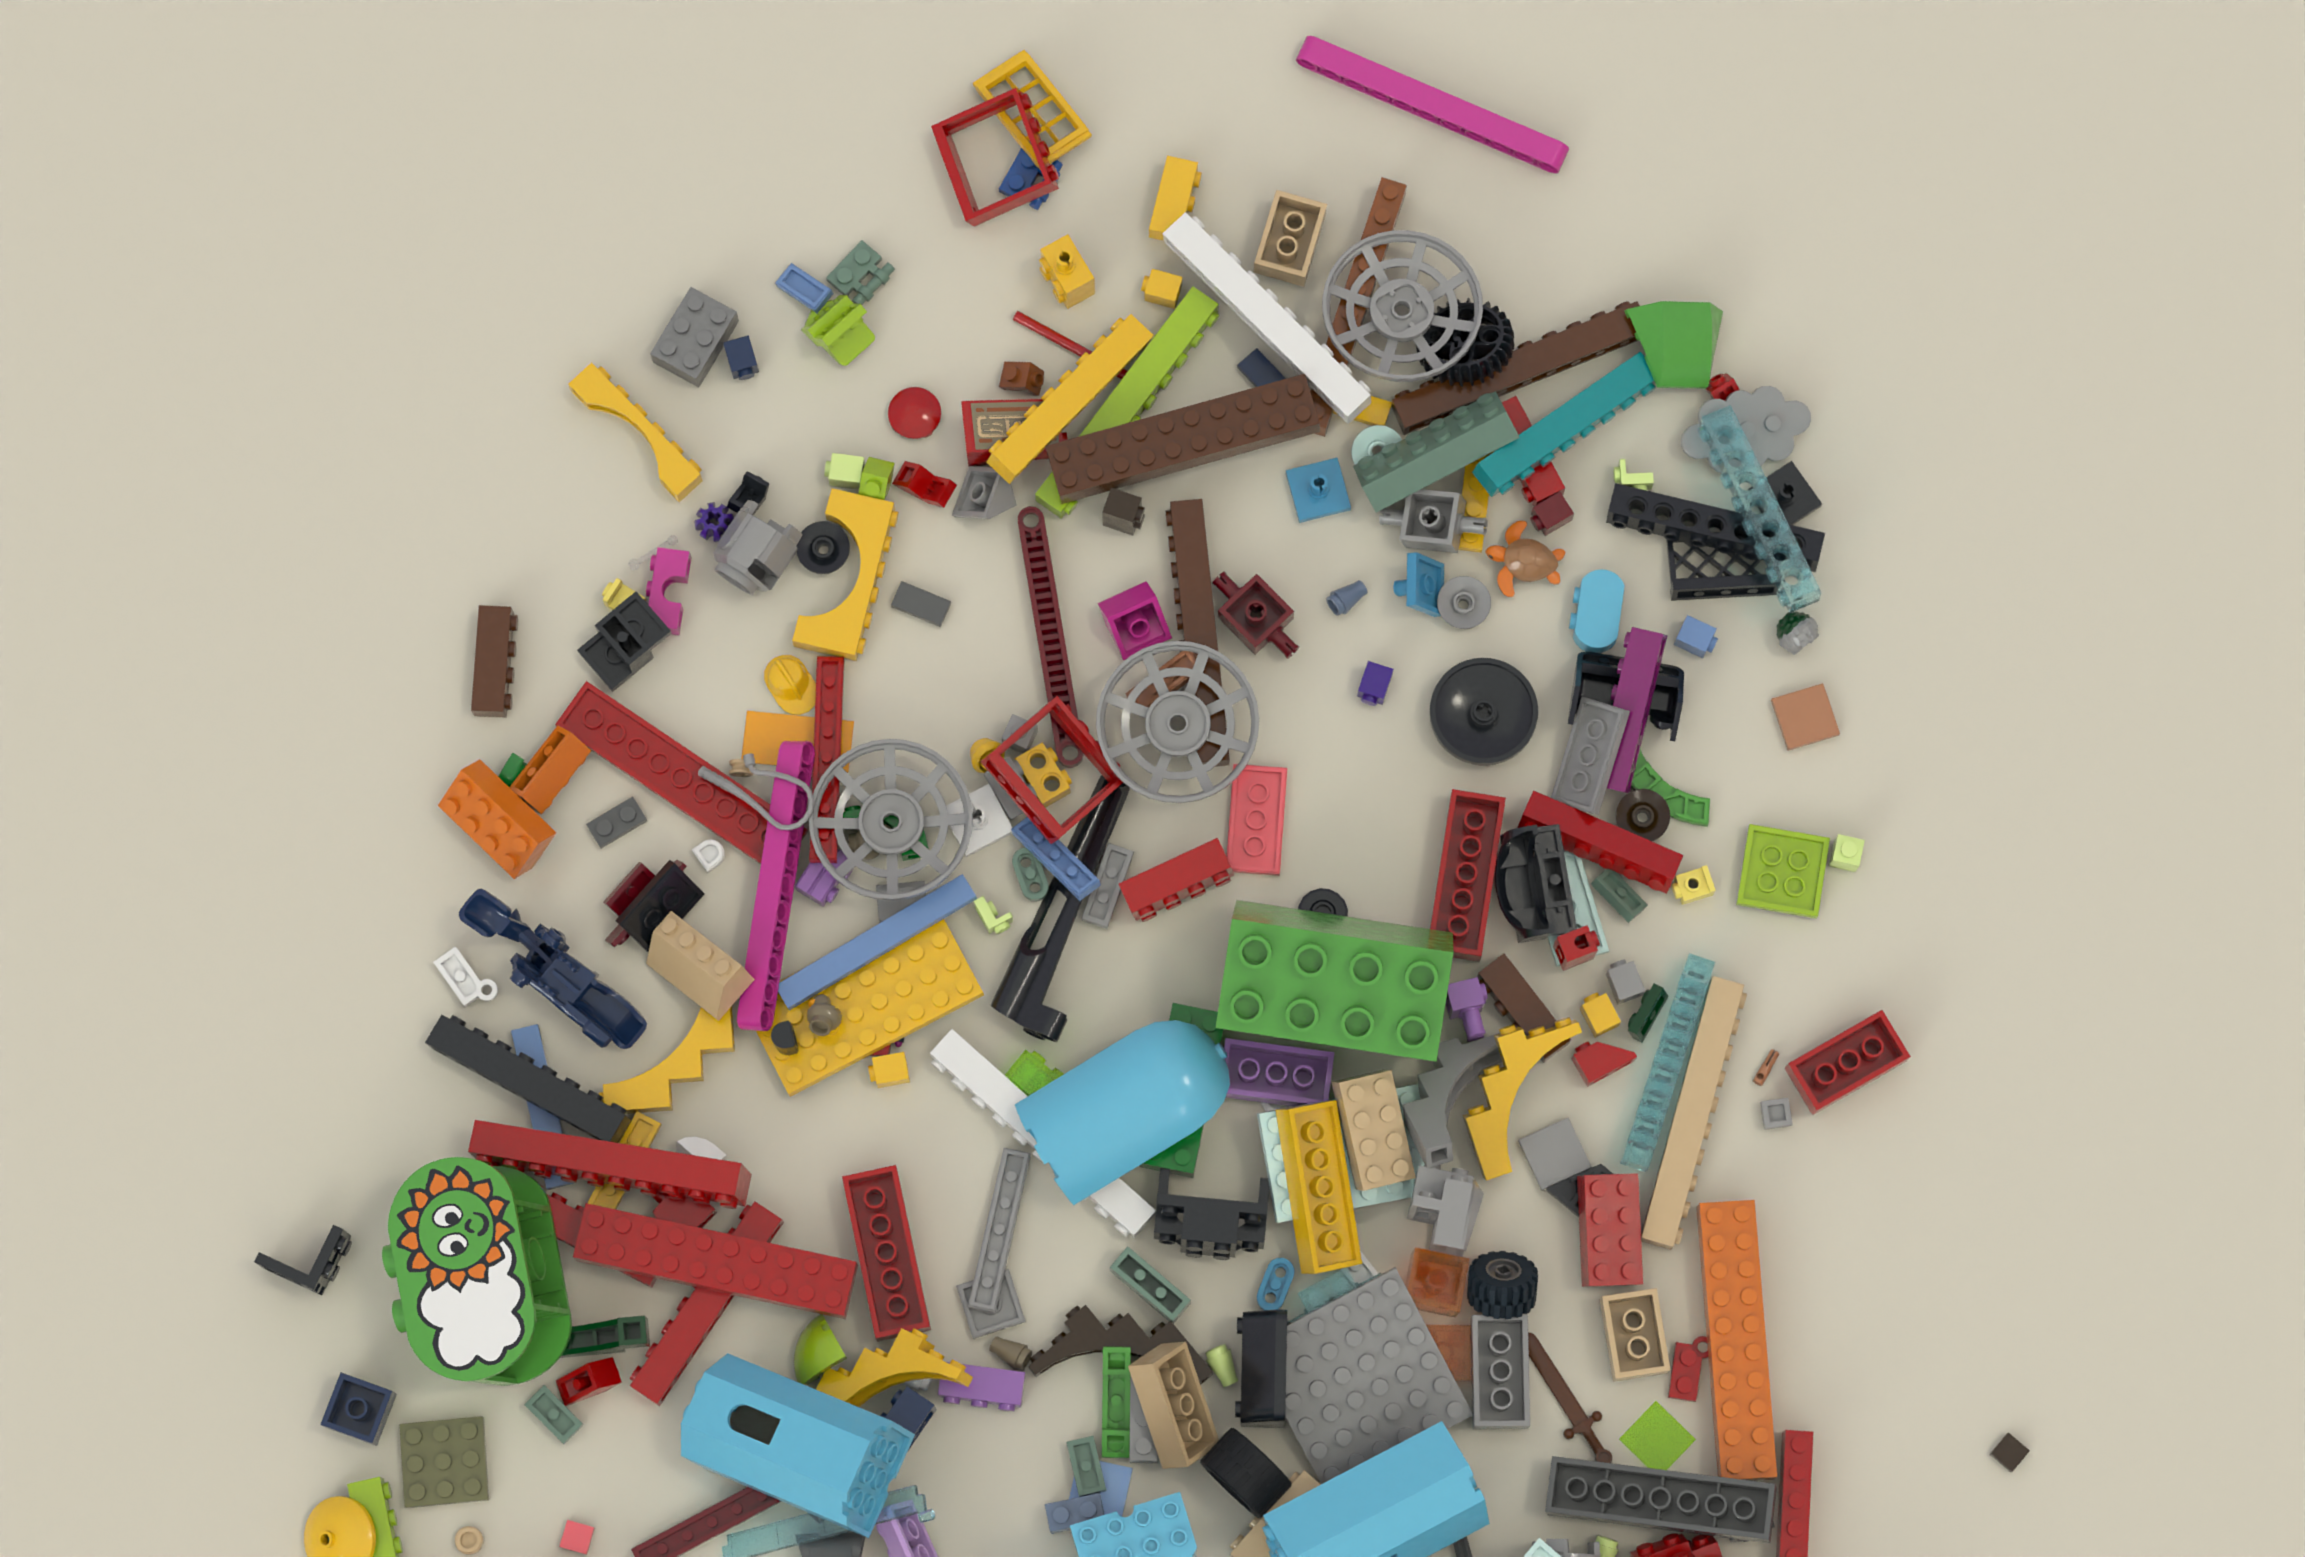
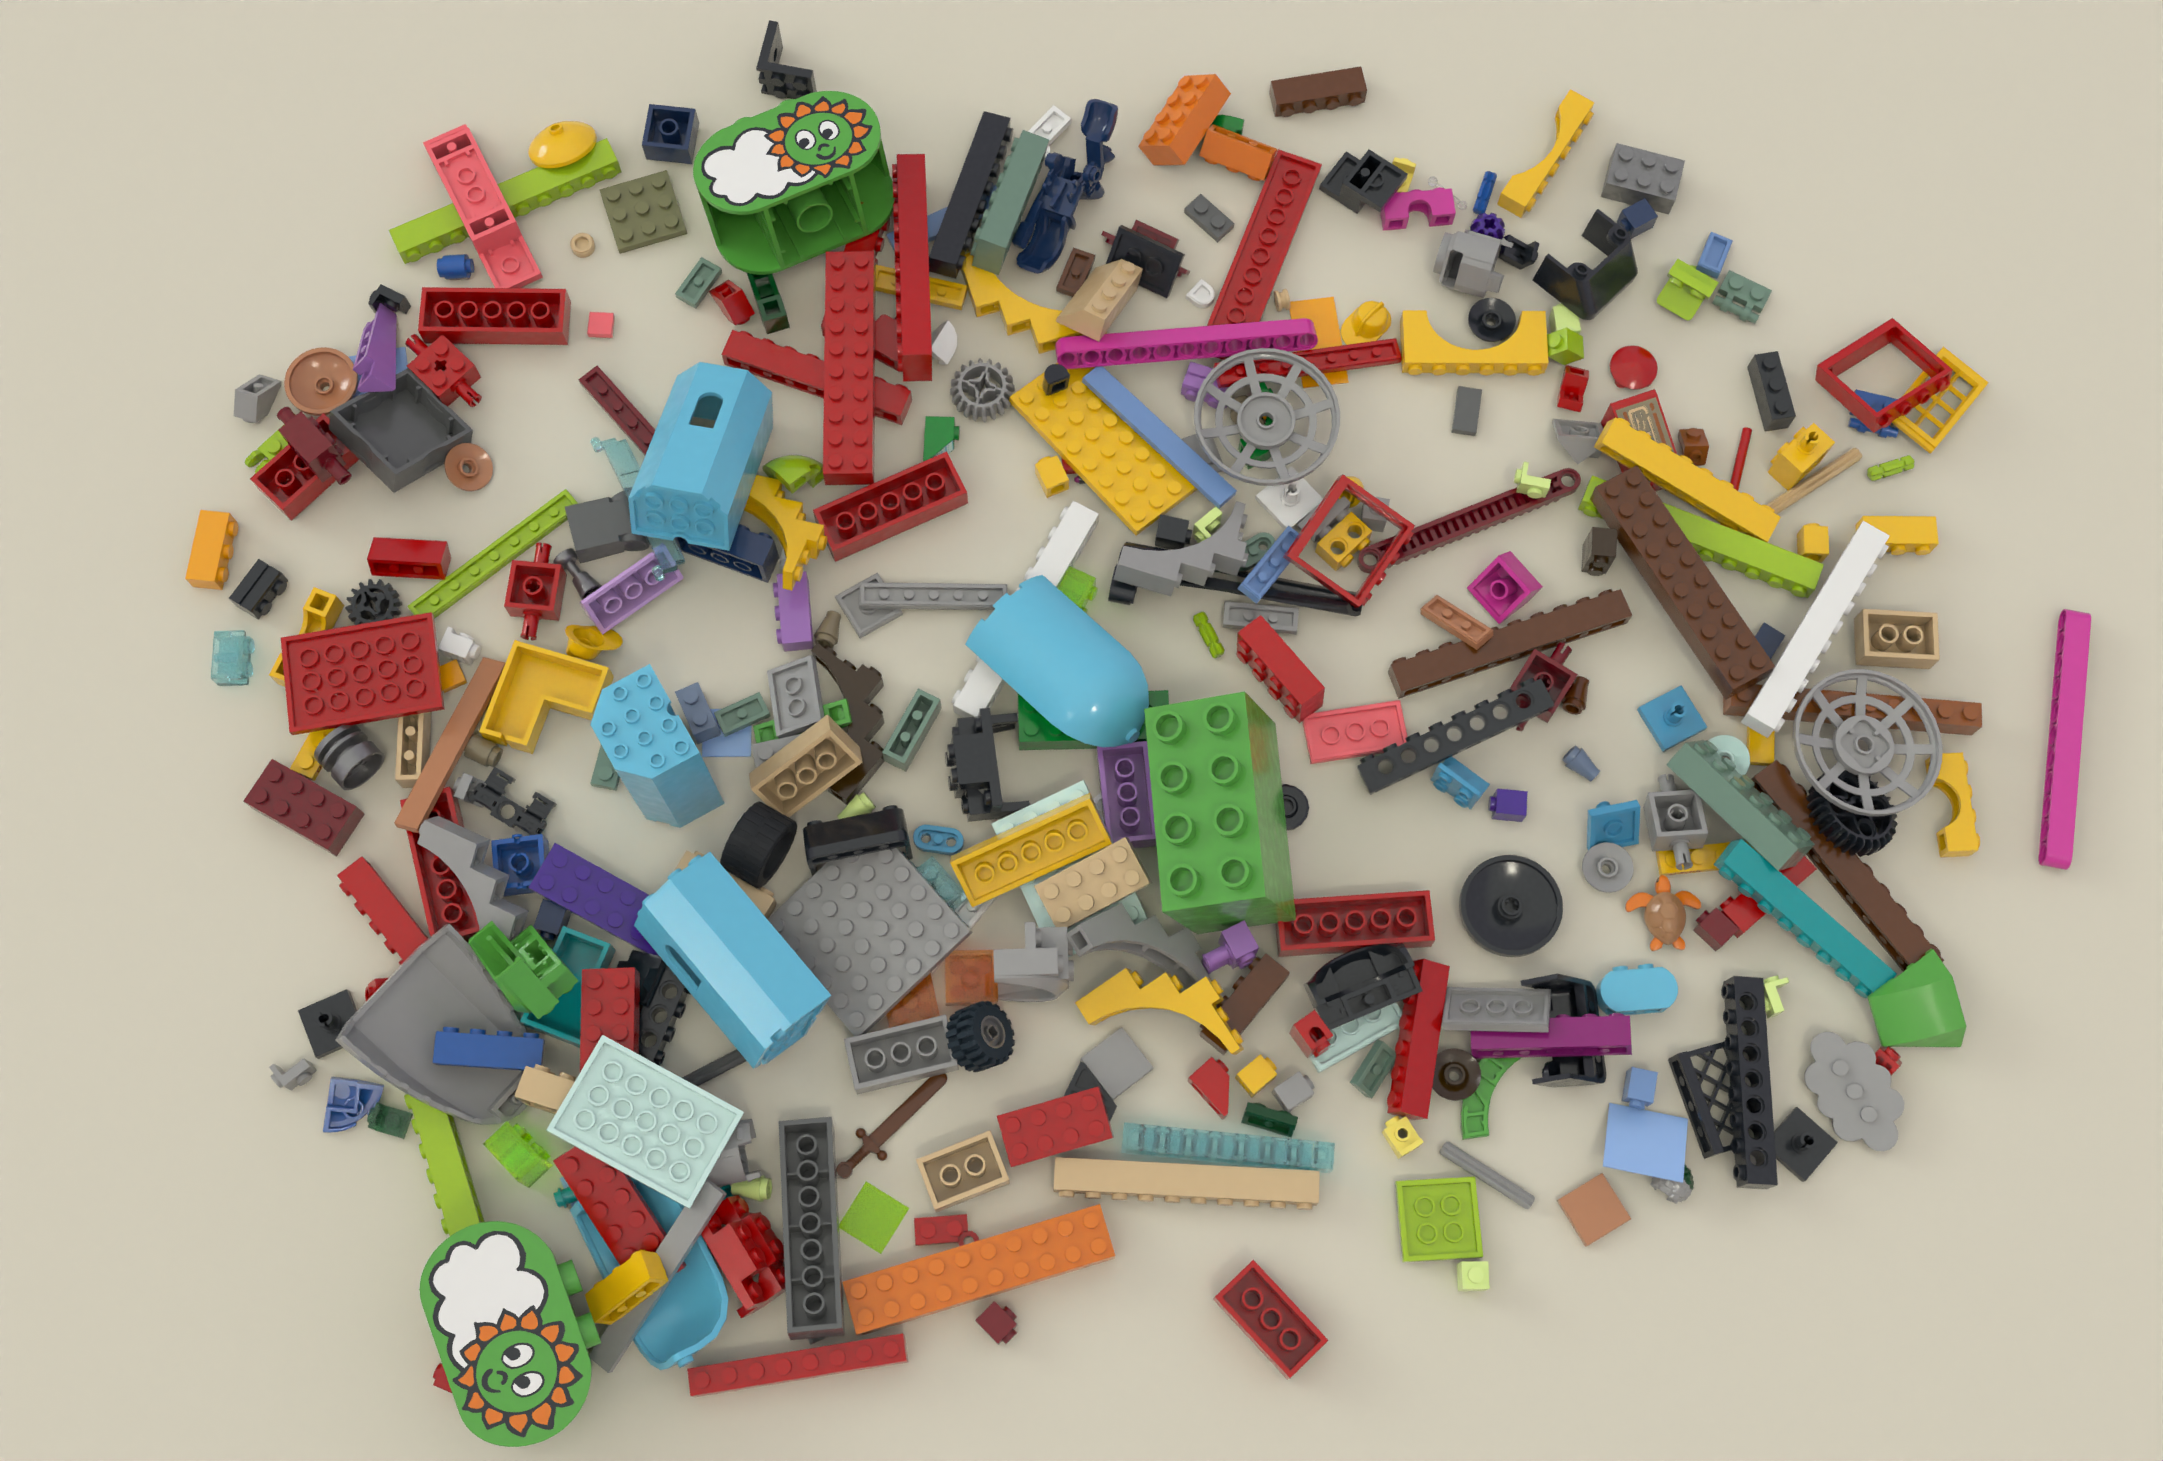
camera: 75 degrees right, 5 degrees down
light grey piece [698,753,814,830] -> none
dark tan animal [807,994,842,1036] -> none
light grey dish [1096,641,1259,803] -> none
clear light blue brick [1698,405,1821,613] -> none
nougat pin [1753,1049,1779,1086] -> none
light grey plate [1760,1098,1793,1130] -> none
none -> light grey plate [767,655,824,739]
none -> green slope [923,416,960,462]
none -> light grey gear [950,358,1015,422]
none -> sand green brick [970,130,1049,275]
none -> dark red brick [975,1301,1018,1345]
none -> reddish brown plate [1056,247,1095,297]
none -> light grey arch [1113,501,1249,596]
none -> black brick [1155,515,1193,550]
none -> lime axle [1193,612,1225,658]
none -> black brick [1357,678,1555,795]
none -> dark azure bracket [1430,757,1490,810]
none -> light grey axle [1440,1142,1535,1209]
none -> blue axle [1473,171,1497,214]
none -> yellowish green bracket [1514,462,1551,498]
none -> black windscreen [1532,209,1638,320]
none -> reddish brown cone [1562,676,1590,715]
none -> light blue piece [1603,1103,1688,1183]
none -> black brick [1747,351,1796,432]
none -> tan axle [1767,448,1862,514]
none -> lime axle [1867,455,1915,481]
none -> yellow arch [1925,752,1980,858]

